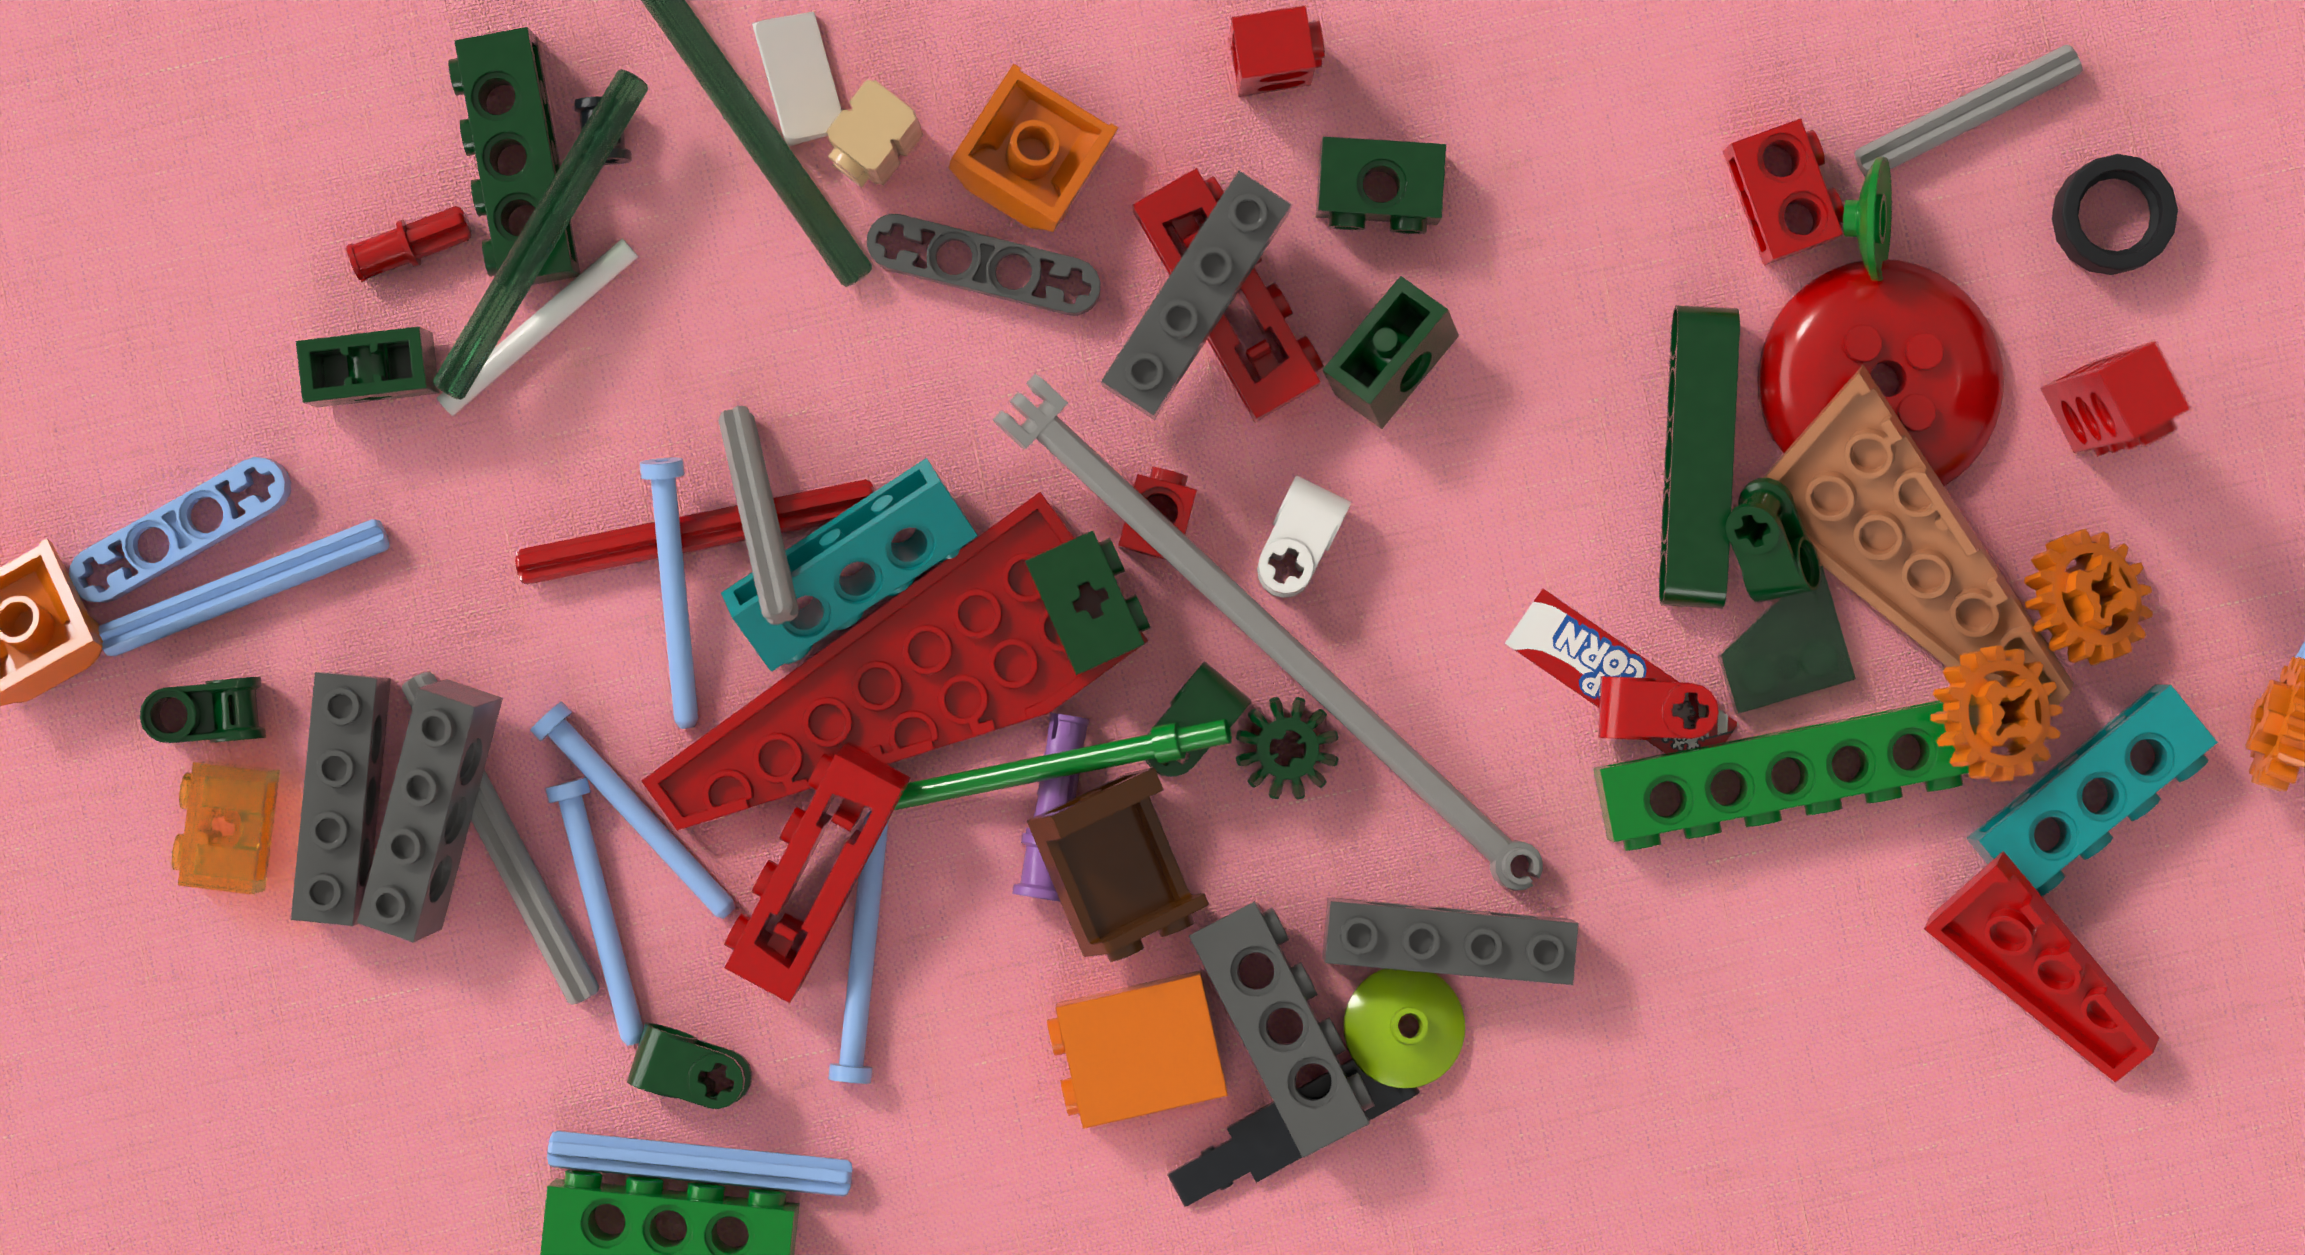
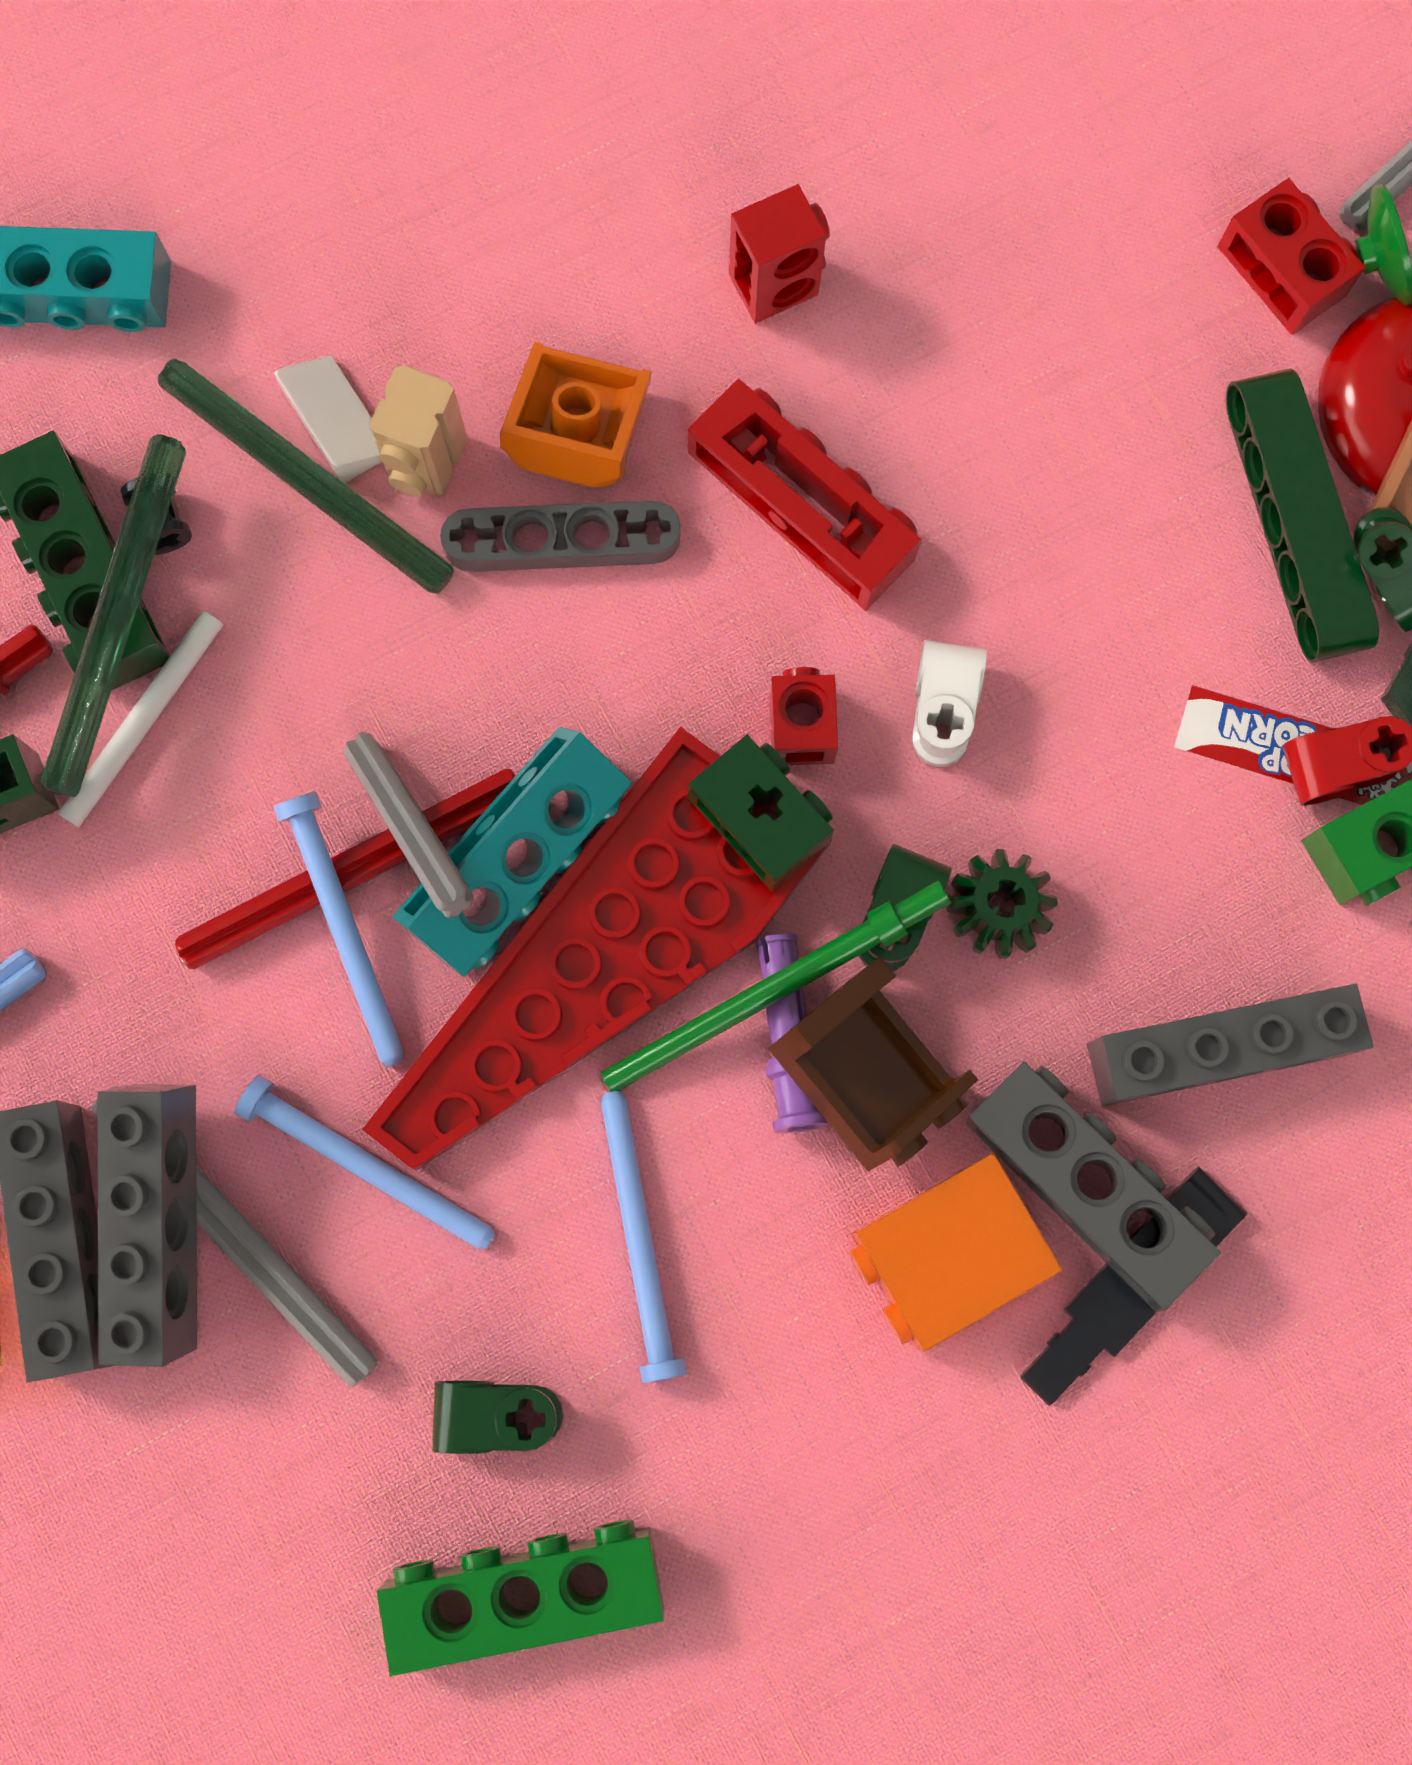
camera: 20 degrees left, 10 degrees down
light blue bar [545,777,643,1046] -> none
light blue axle [547,1131,853,1196] -> none
red brick [724,743,911,1003] -> none
light grey hinge [993,374,1543,890] -> none
dark grey brick [1101,170,1292,420] -> none
dark green brick [1316,136,1446,234] -> none
dark green brick [1323,276,1459,429] -> none
lime dish [1343,968,1465,1088] -> none

